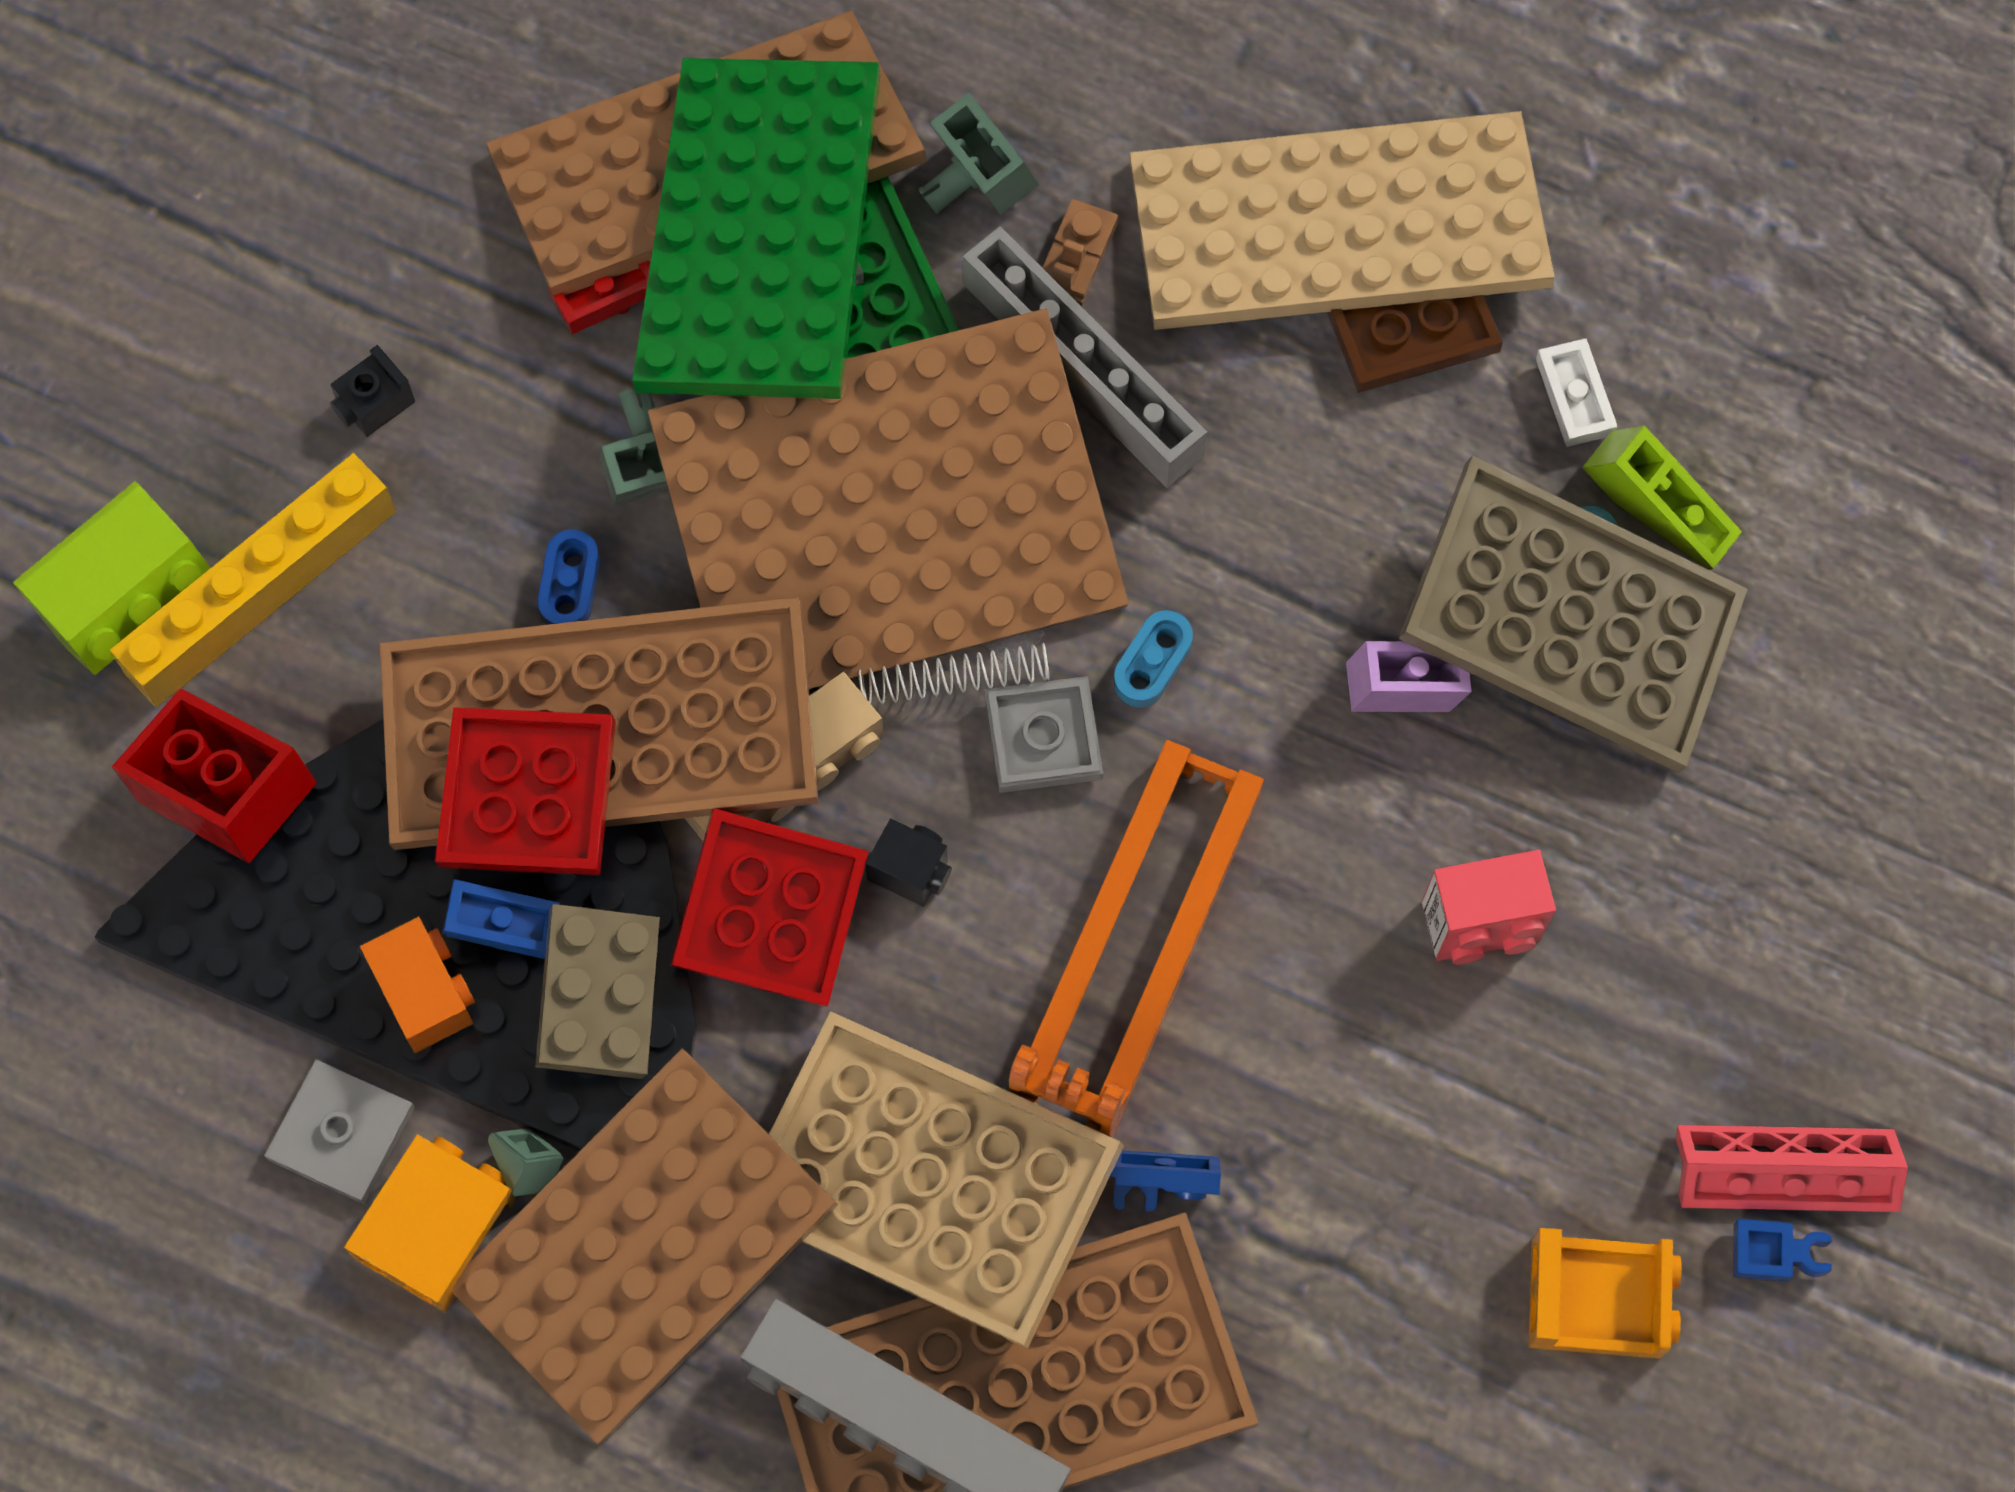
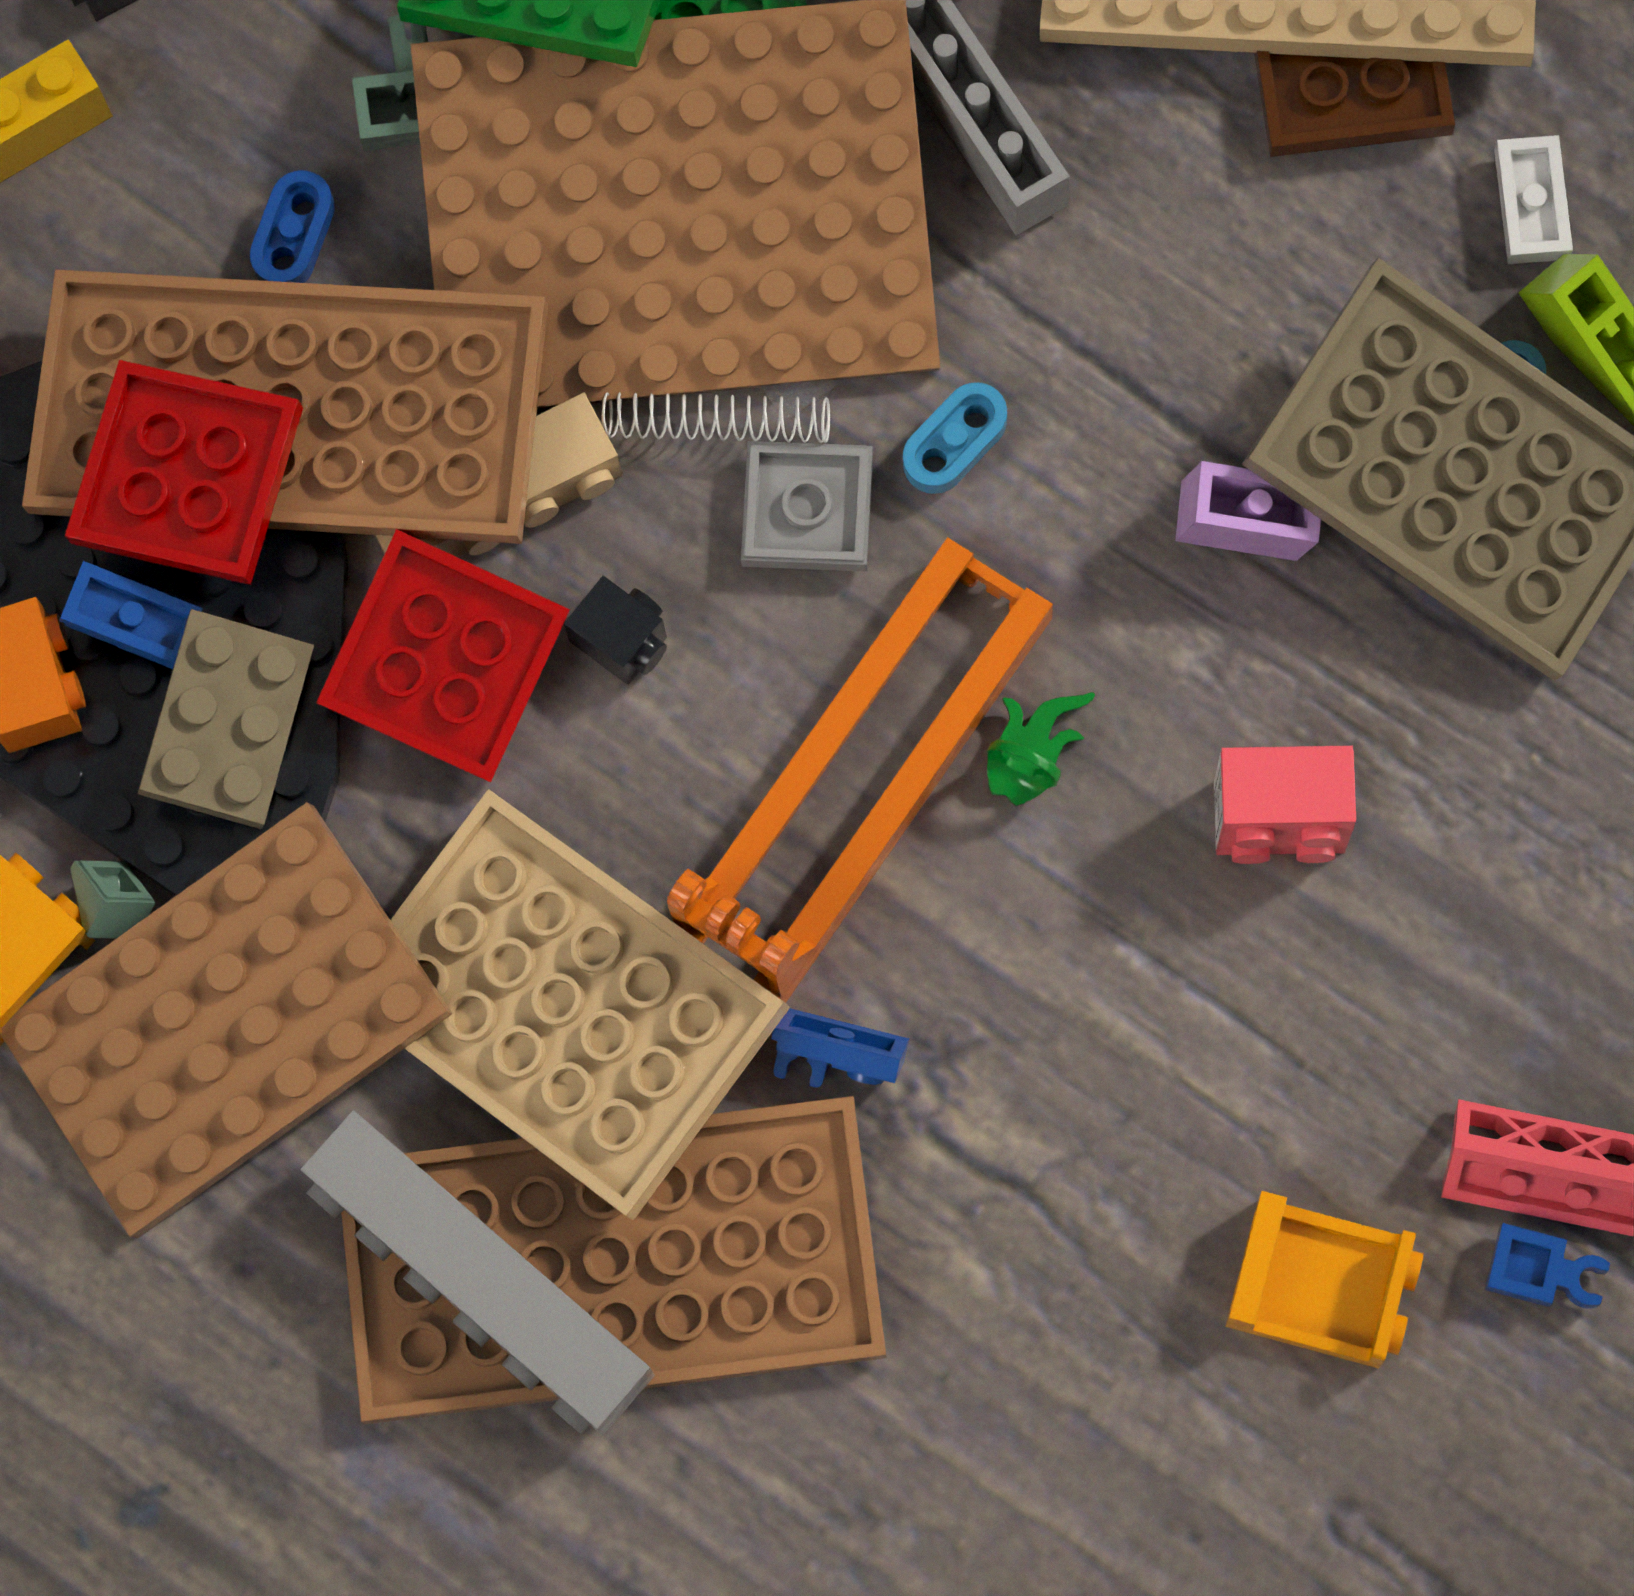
camera: 20 degrees right, 5 degrees up
none -> green piece [987,692,1095,806]

